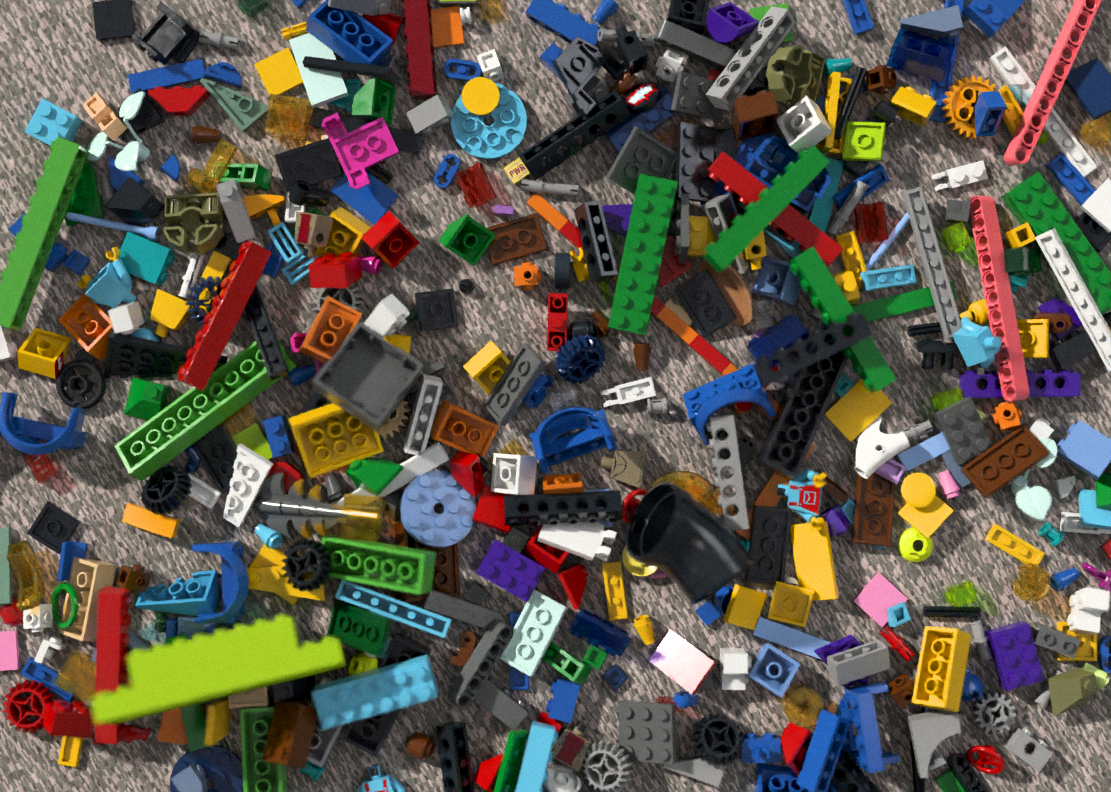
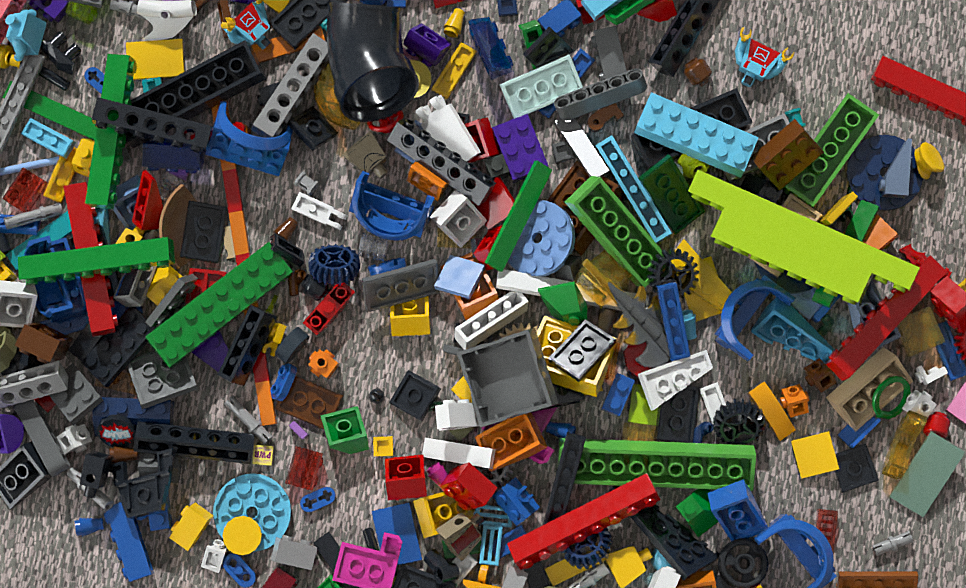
camera: 140 degrees left, 5 degrees down
red slope [558,563,589,611] -> none
green tile [583,644,609,670] -> none
none -> blue beam [84,67,105,94]
none -> red slope [132,170,163,231]
none -> yellow brick [169,502,214,551]
none -> black tile [270,233,304,267]
none -> blue plate [270,363,297,401]
none -> black tile [287,106,338,151]
none -> yellow tile [373,436,393,457]
none -> dark purple brick [403,23,452,67]
none -> white tile [422,438,496,469]
none -> tile [434,255,485,299]
none -> green tile [484,161,552,272]
none -> blue brick [493,477,540,526]
none -> black wing [523,27,574,68]
none -> tile [548,319,616,382]
none -> blue tile [656,282,691,361]
none -> blue slope [708,479,768,541]
none -> orange brick [780,384,809,418]
none -> yellow tile [791,431,840,479]

